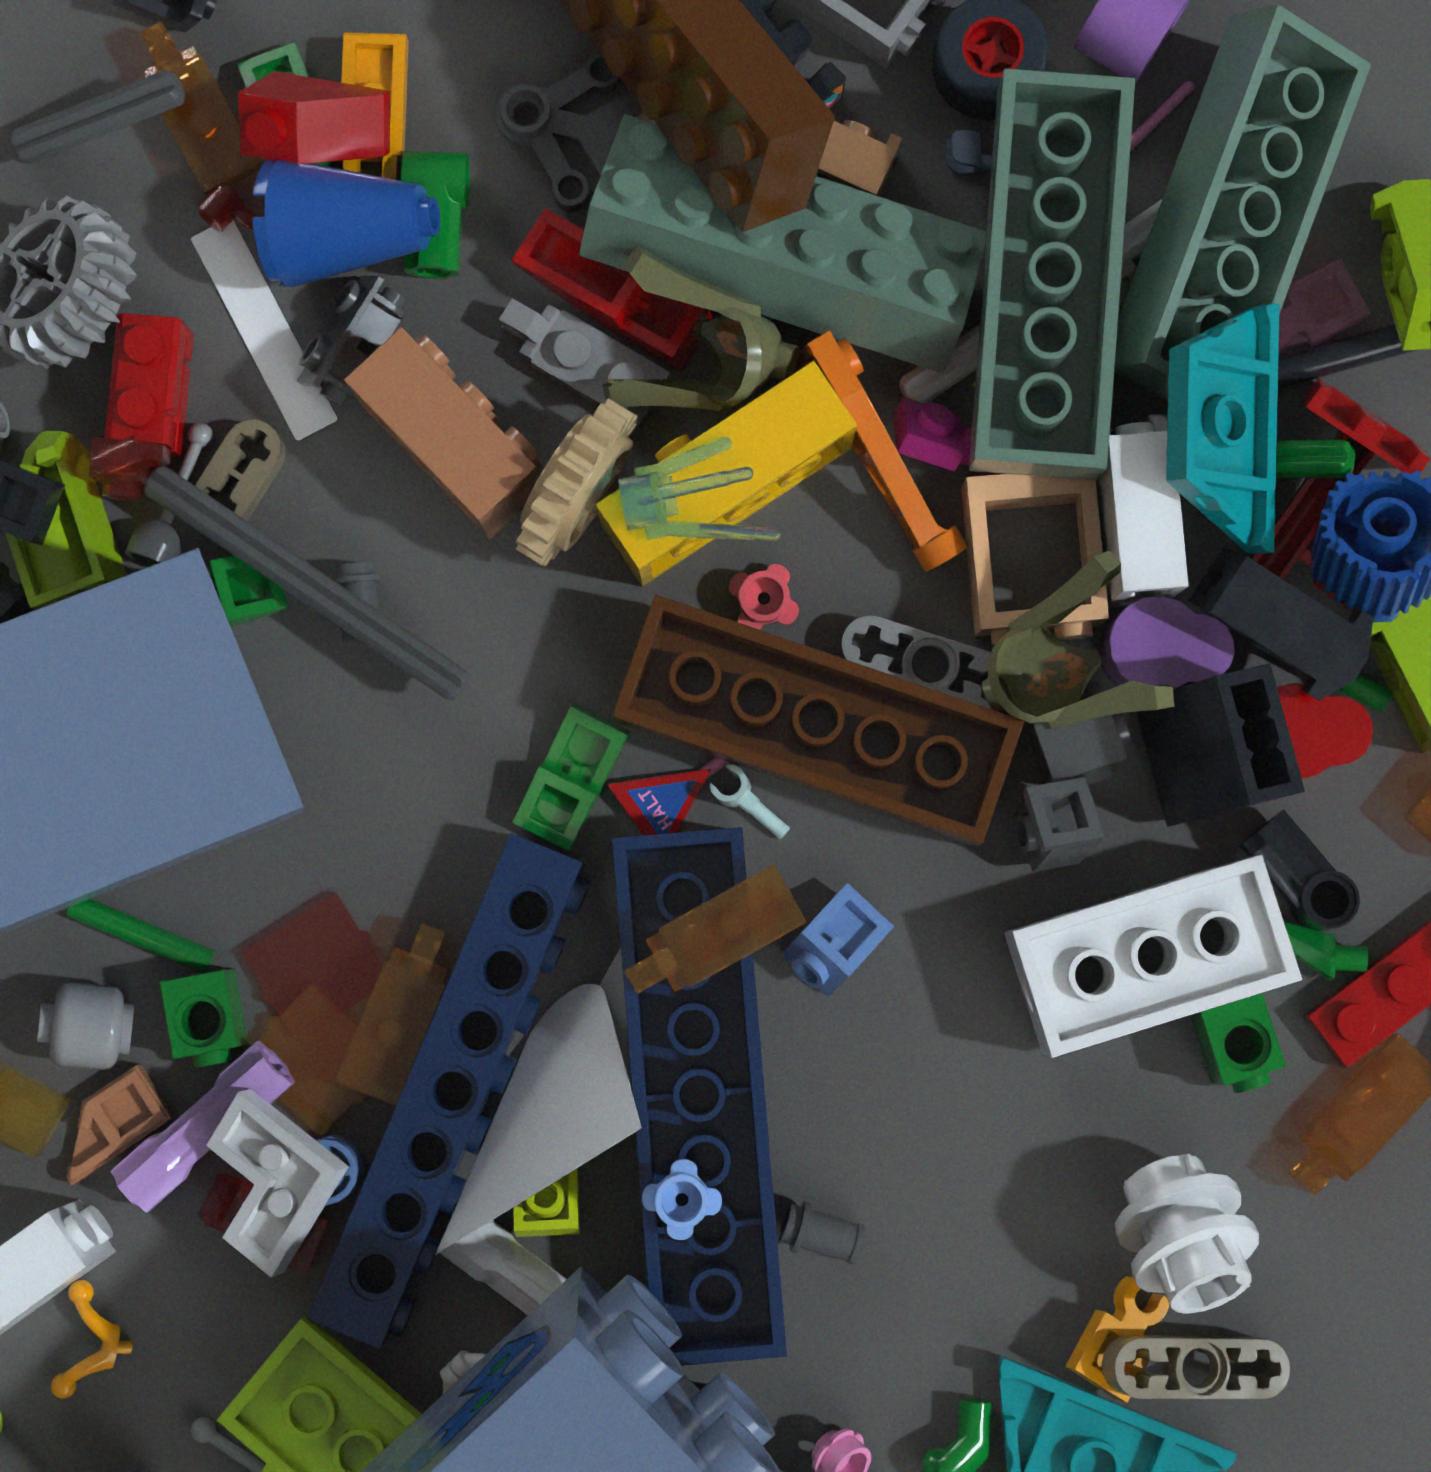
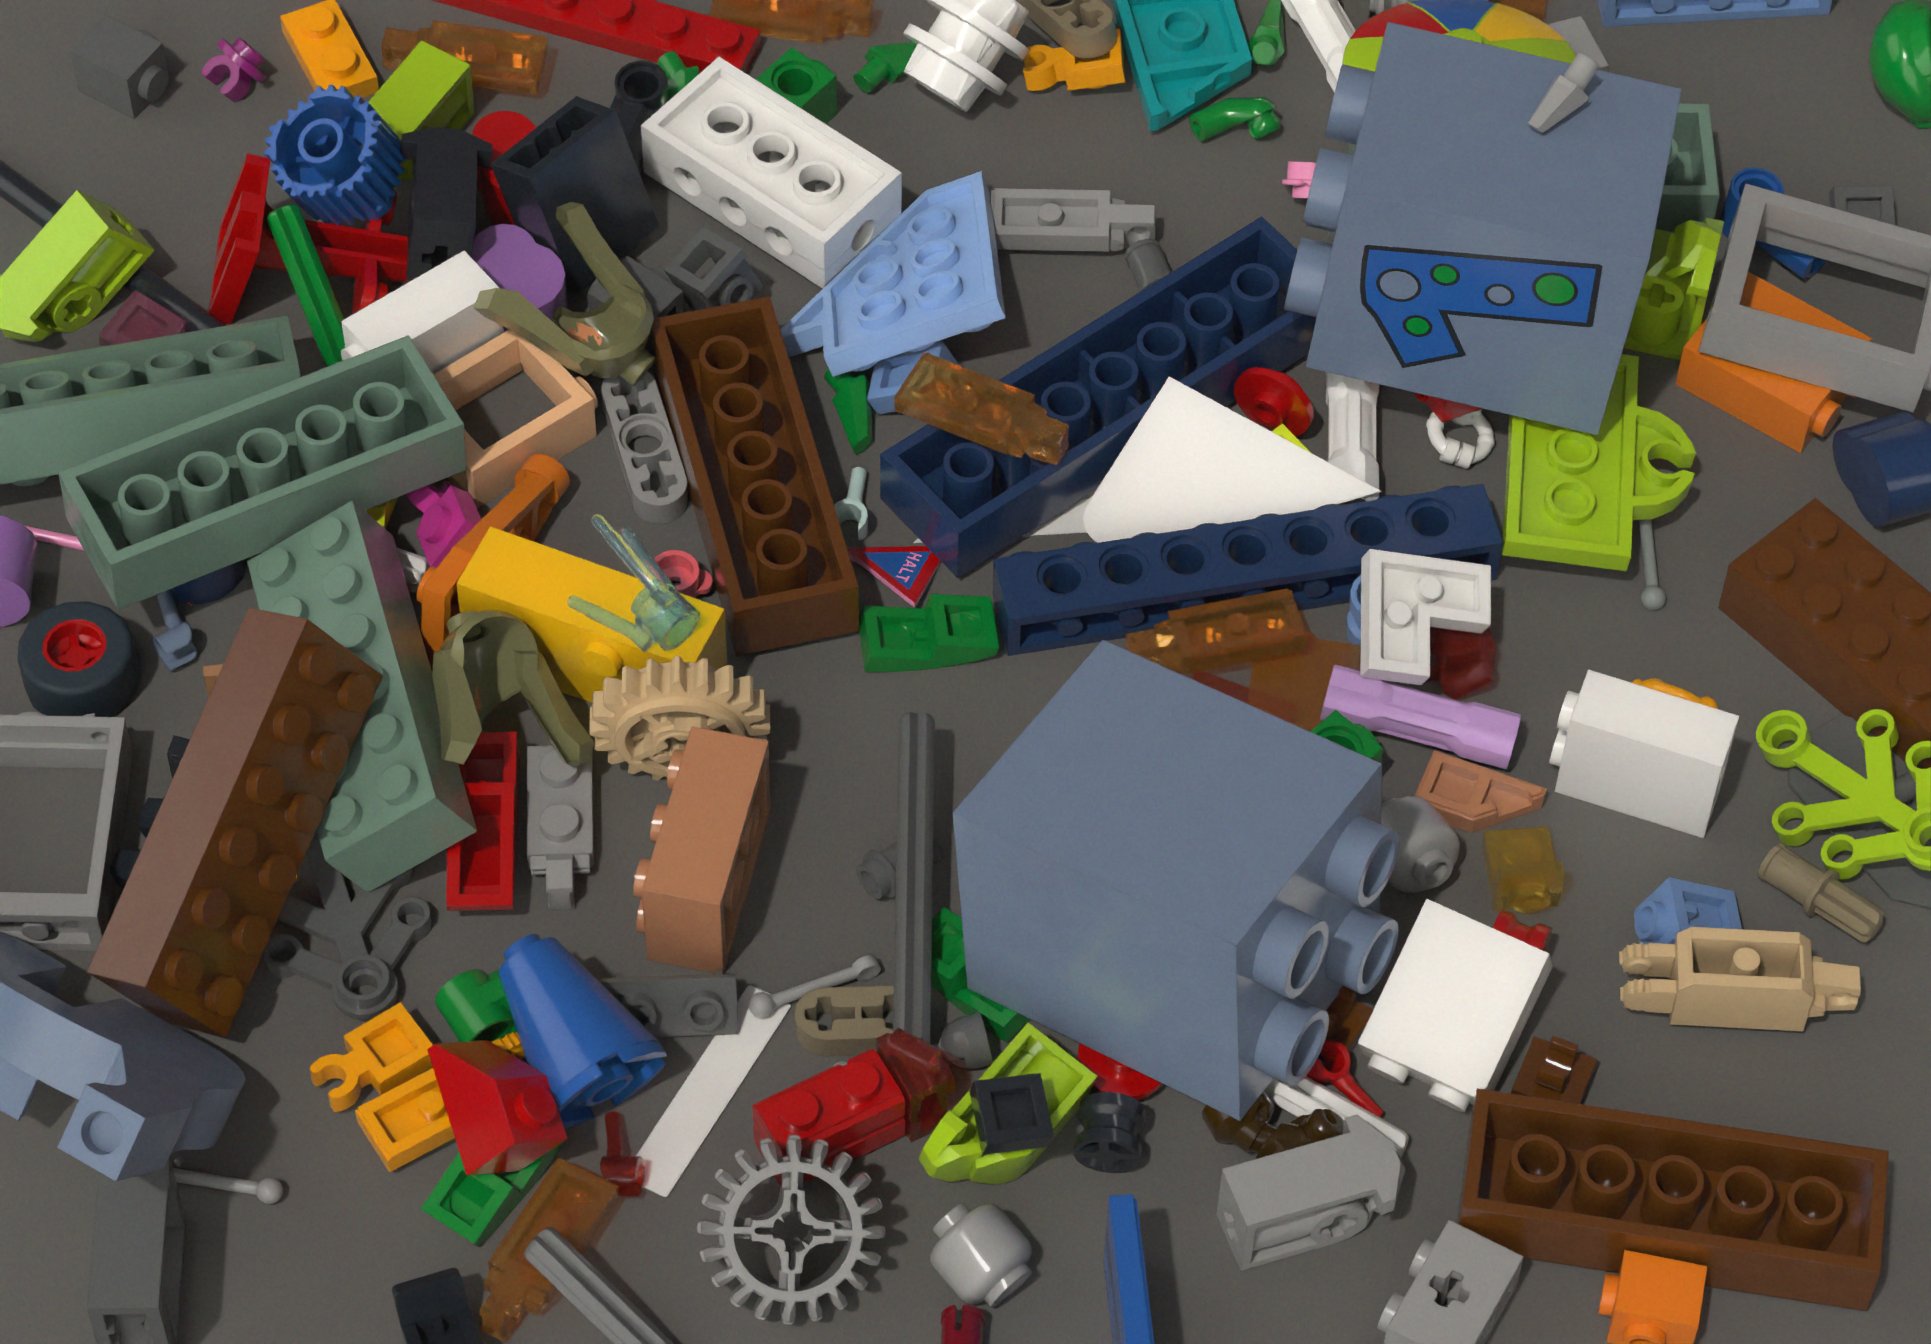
camera: 125 degrees left, 30 degrees down
light blue plate [642,1159,722,1240] -> none
teal wing [1166,303,1280,554] -> none
none -> light orange plate [309,1002,433,1112]
none -> light grey hinge [749,955,881,1018]
none -> light blue wing [780,171,1005,377]
none -> green bar [824,369,872,455]
none -> green bar [853,42,917,93]
none -> light grey hinge [991,188,1156,252]
none -> red piece [1234,367,1314,436]

